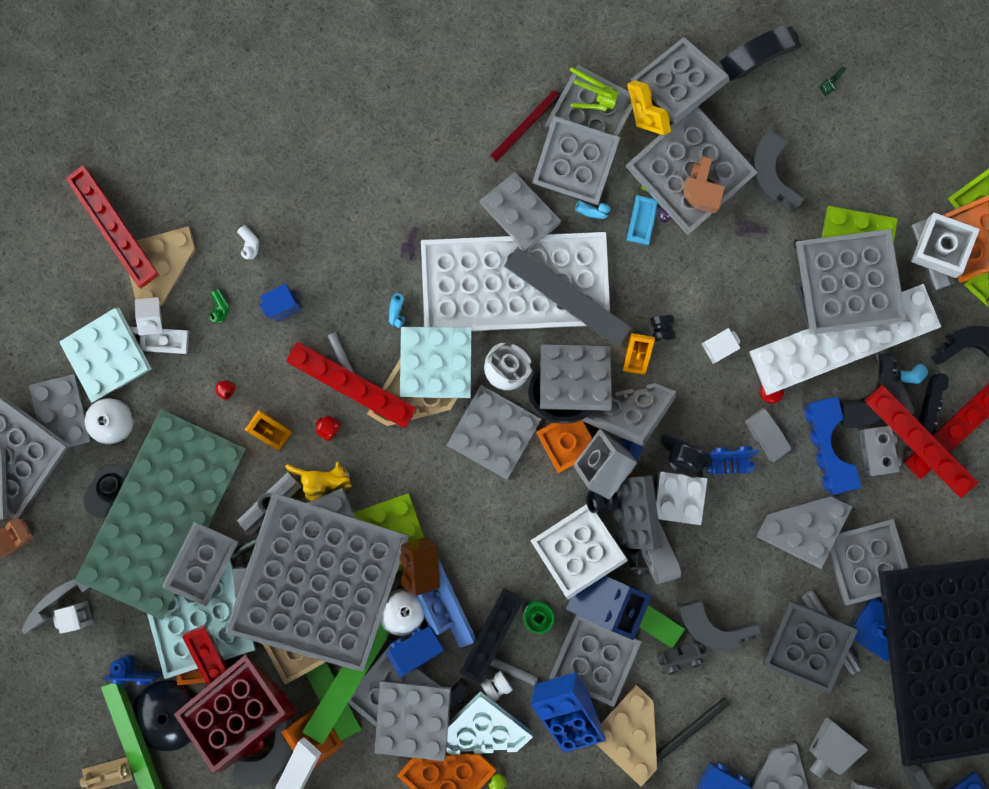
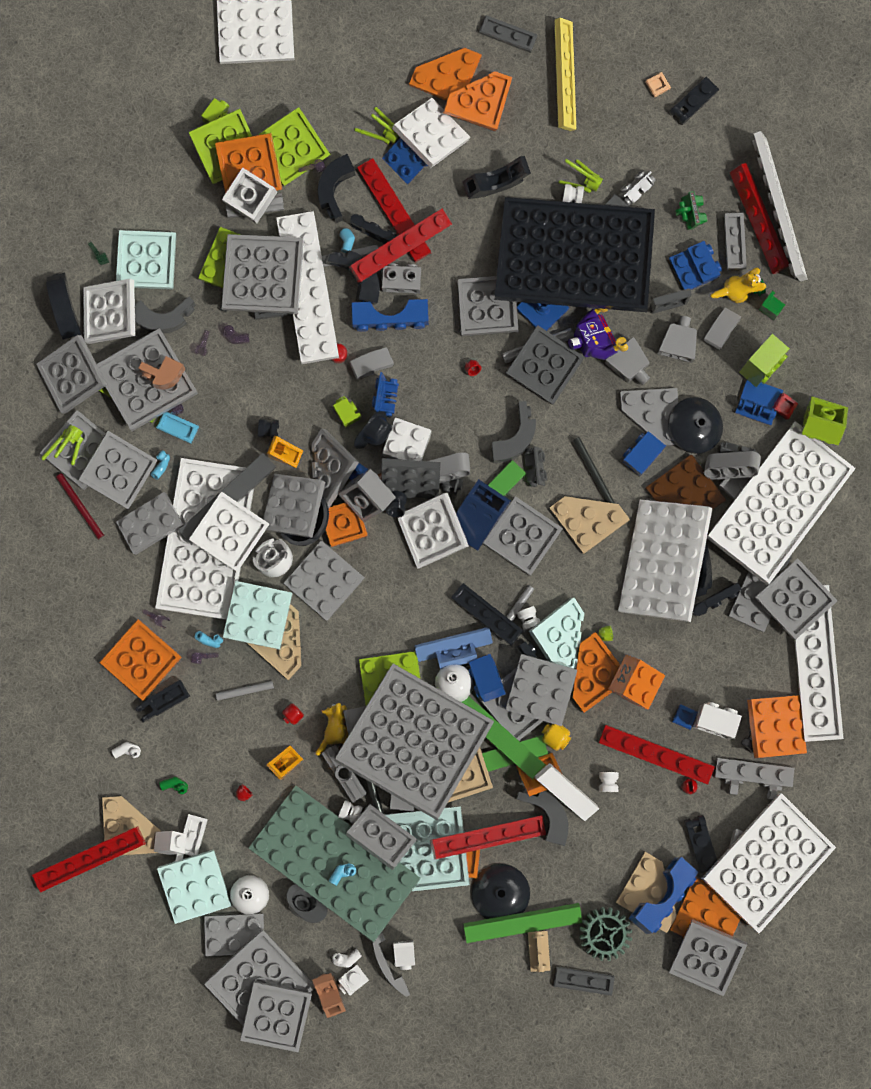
camera: 80 degrees left, 5 degrees down
blue hinge [104,654,163,685] -> none
dark red slope [174,655,297,773] -> none
blue brick [260,283,302,322] -> none
red plate [286,342,417,429] -> none
reddish brown brick [400,537,440,596] -> none
green wheel [523,600,554,634] -> none
blue slope [531,672,606,753] -> none
yellow plate [627,80,671,135] -> none
white brick [702,328,740,363] -> none
light grey plate [757,496,852,569] -> none
none -> white plate [84,279,135,344]
none -> orange plate [100,619,182,701]
none -> light aqua plate [116,230,176,290]
none -> black hinge [135,680,191,723]
none -> white plate [189,492,269,572]
none -> clear purple hand [191,652,219,664]
none -> clear purple arm [223,325,250,344]
none -> medium azure arm [329,863,356,886]
none -> white arm [332,949,362,968]
none -> lime brick [333,396,362,428]
none -> white wheel [338,800,363,824]
none -> white bracket [338,965,369,996]
none -> red hinge [465,359,481,376]
none -> yellow head [542,723,571,751]
none -> dark purple torso [568,308,628,360]

